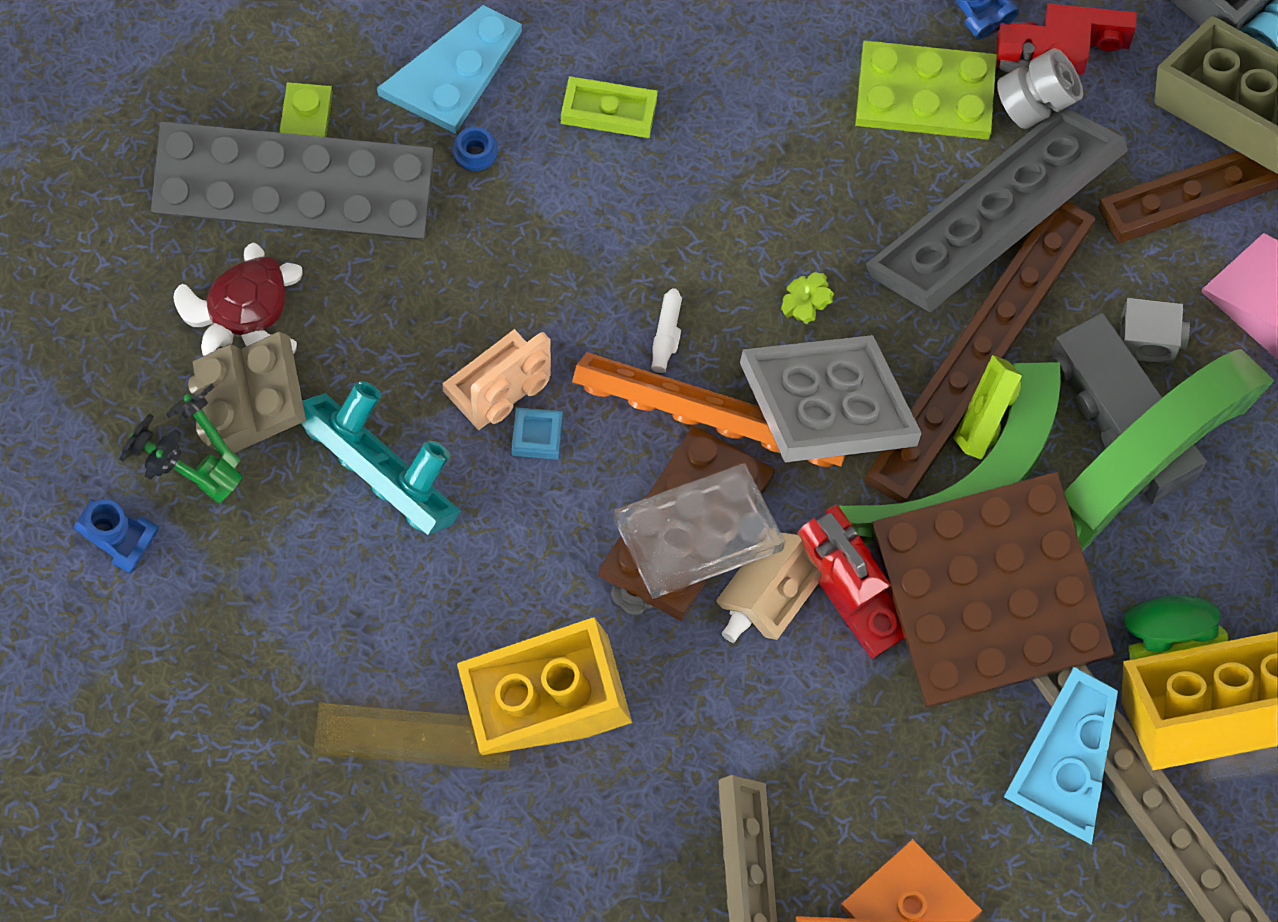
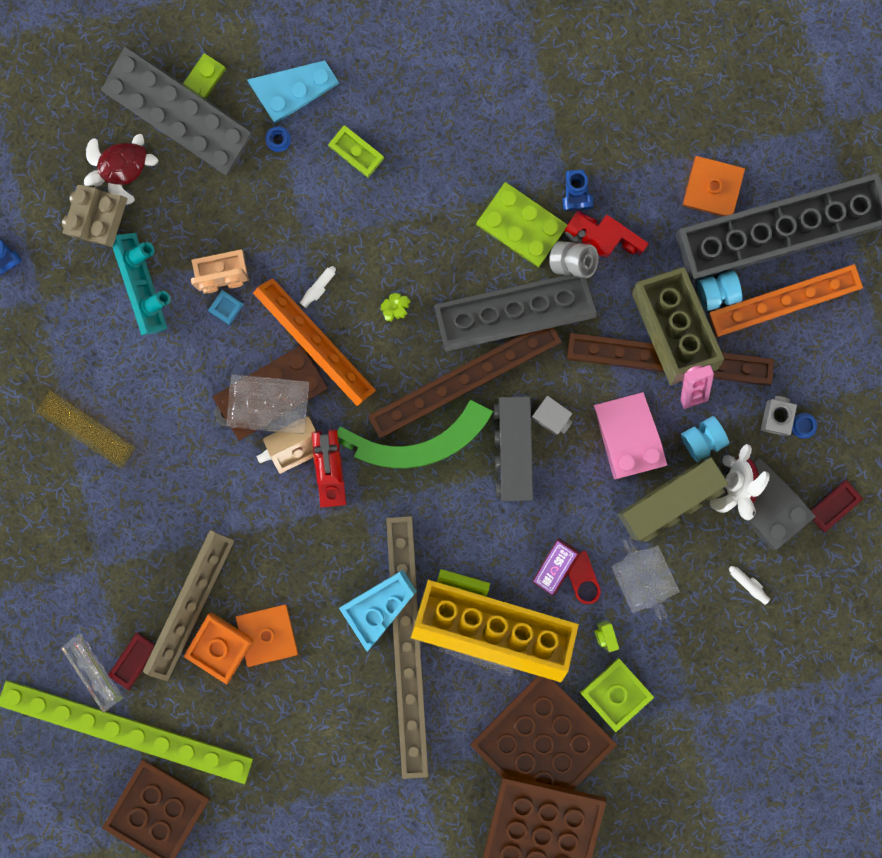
camera: 30 degrees right, 20 degrees up
plant [119,383,243,504] -> none
yellow slope [457,617,632,755] -> none
light grey plate [740,335,921,462] -> none
reddish brown plate [871,472,1114,709] -> none
lime plate [953,355,1022,460] -> none
bright green arch [1064,349,1275,552] -> none
green dish [1123,595,1221,652] -> none

